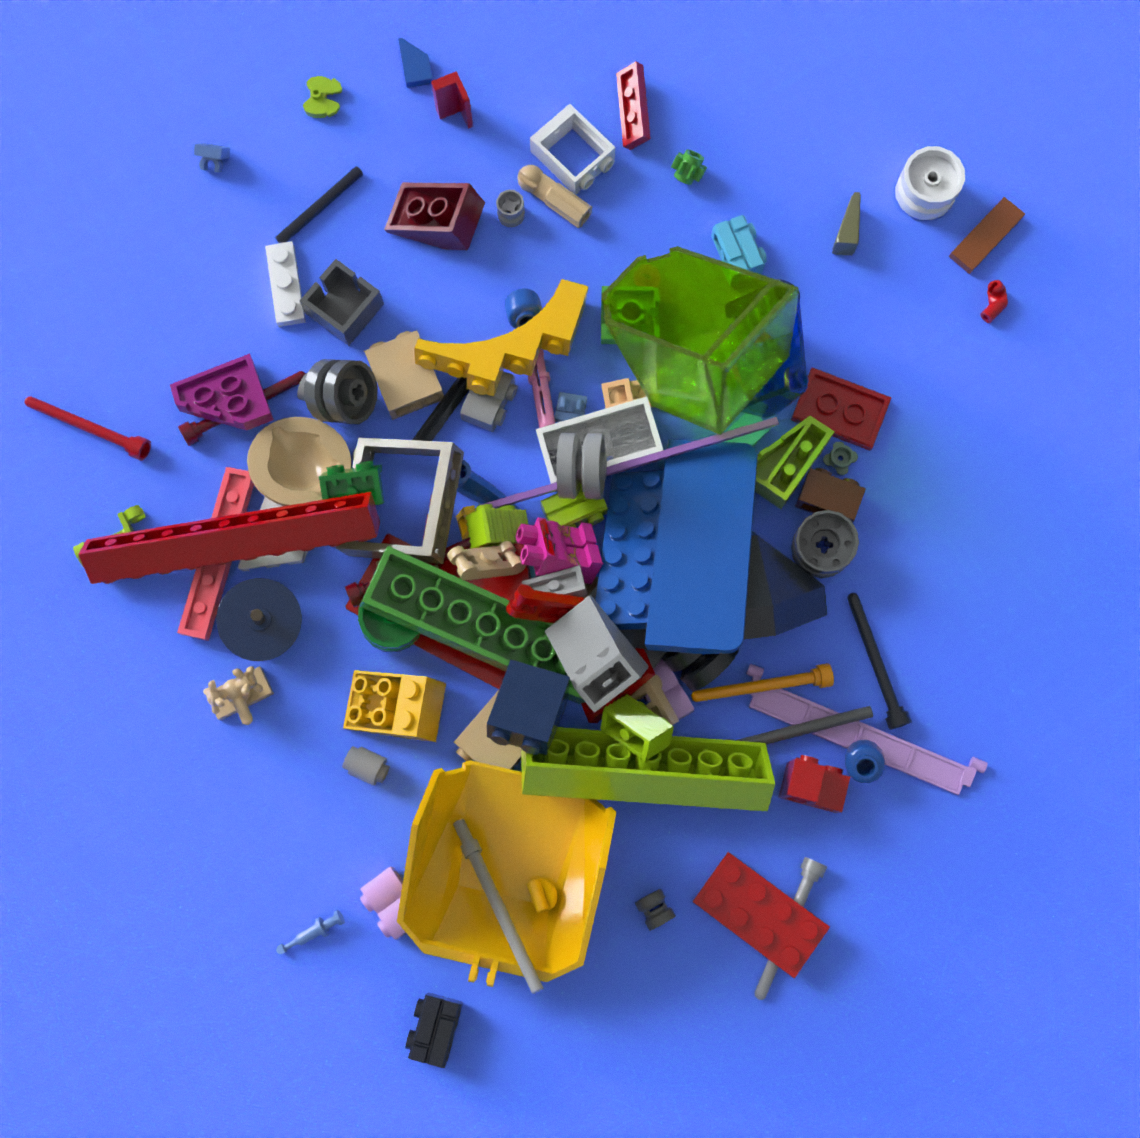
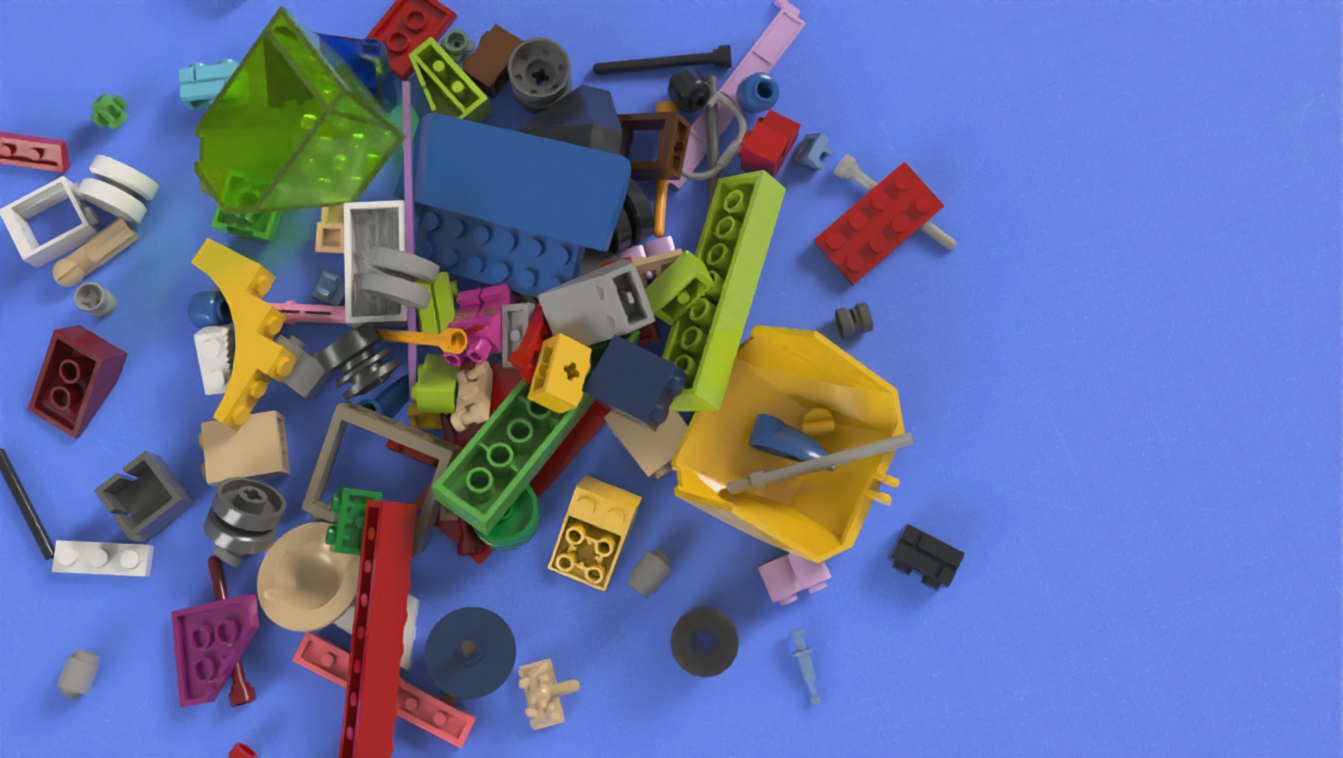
camera: 75 degrees left, 0 degrees up
black axle [412,377,469,441] -> none
none -> light grey brick [56,649,100,699]
none -> white wheel [76,155,159,224]
none -> white brick [193,324,236,395]
none -> pearl dark grey wheel [315,321,401,401]
none -> light orange piece [376,328,467,354]
none -> yellow brick [528,333,592,414]
none -> reddish brown window [617,112,691,181]
none -> black head [667,68,711,113]
none -> clear smoke wheel [670,605,739,678]
none -> light grey piece [681,92,747,181]
none -> blue piece [748,414,835,472]
none -> medium blue tile [792,132,833,170]

